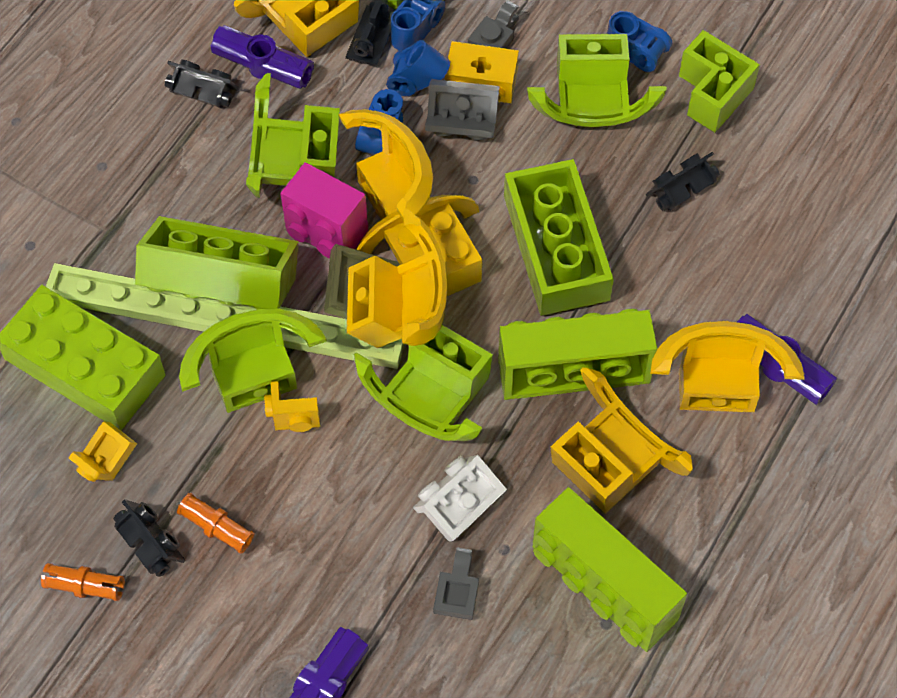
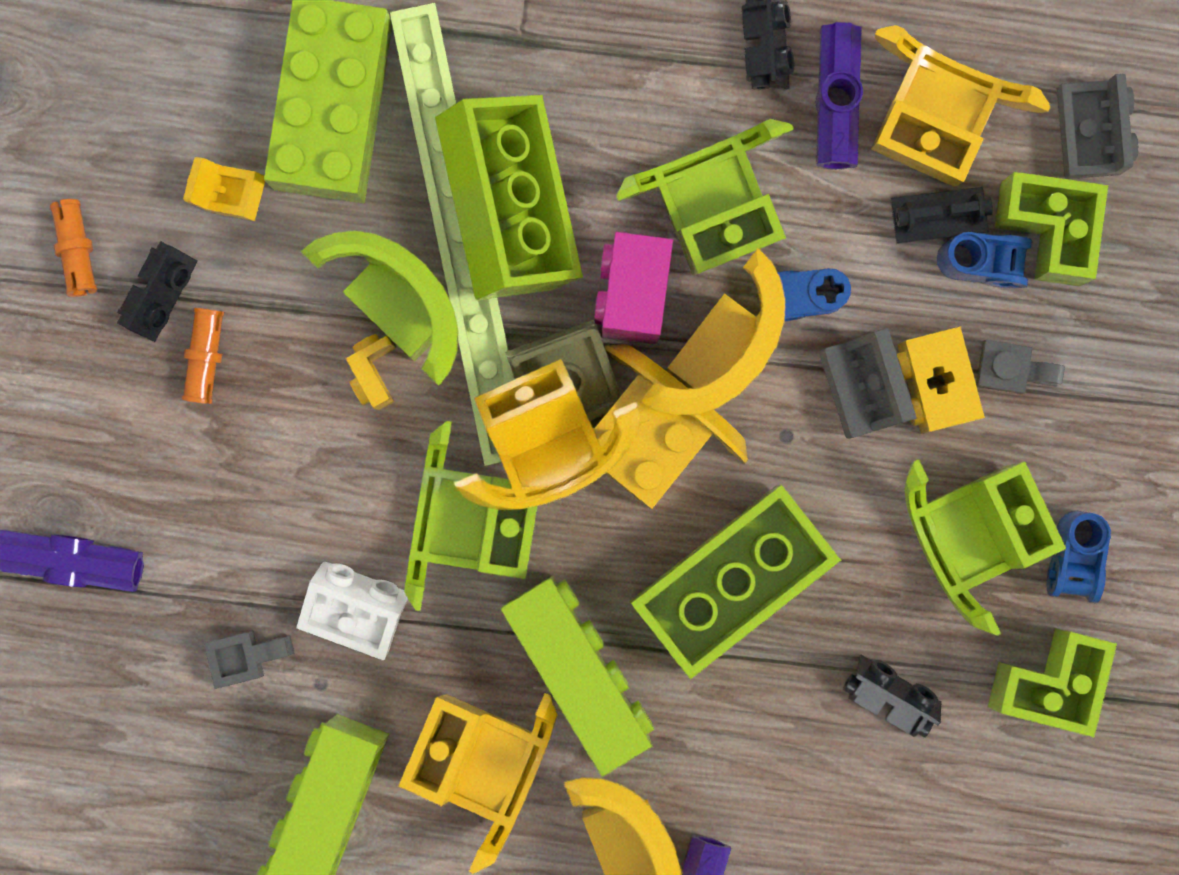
camera: 65 degrees right, 25 degrees up
blue piece [386,40,450,96] -> none

